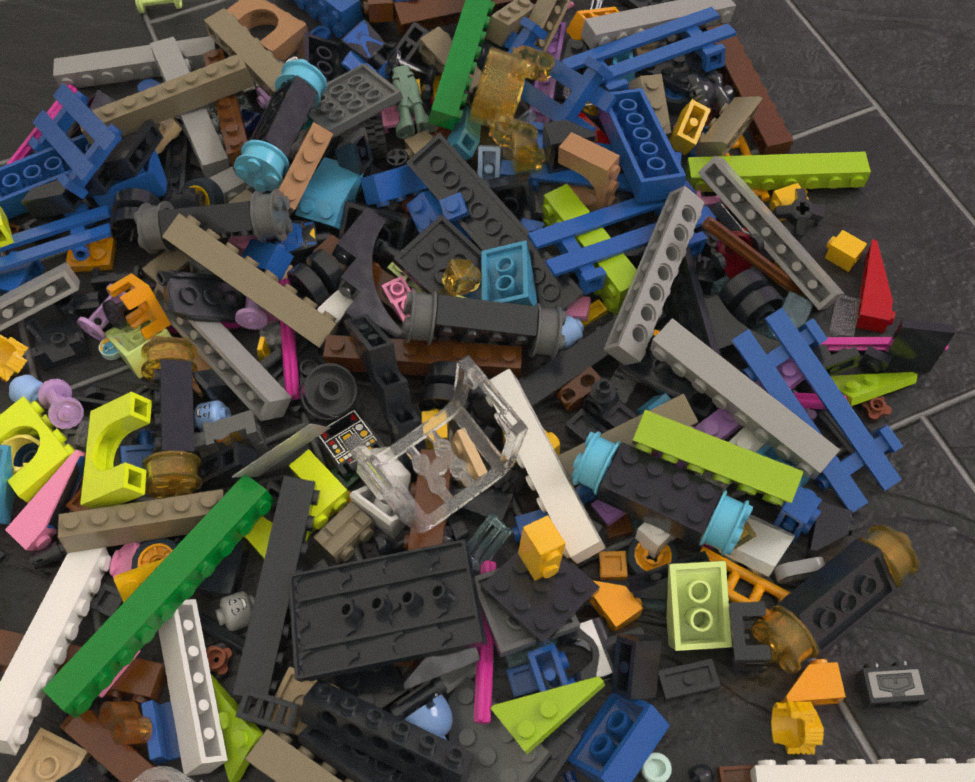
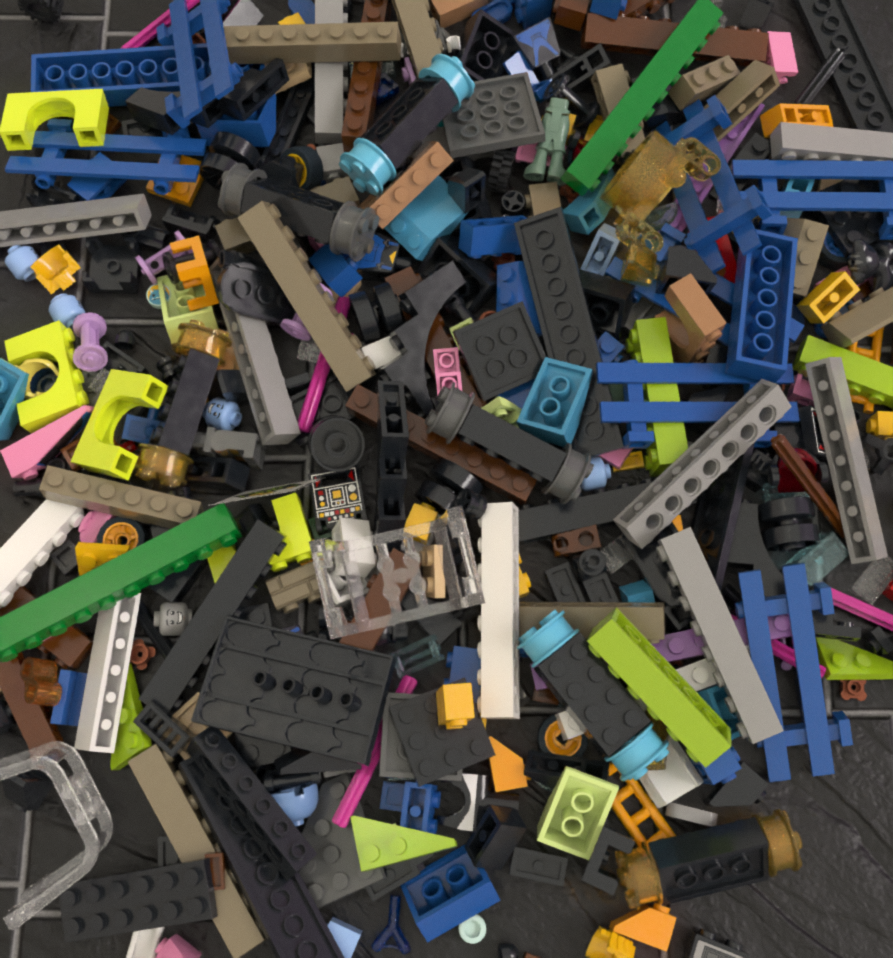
camera: 20 degrees right, 15 degrees up
yellow piece [257,337,271,362] -> none
blue plate [439,192,469,223] -> none
clear yellow slope [441,259,482,297] -> none
light orange tile [599,551,628,580] -> none

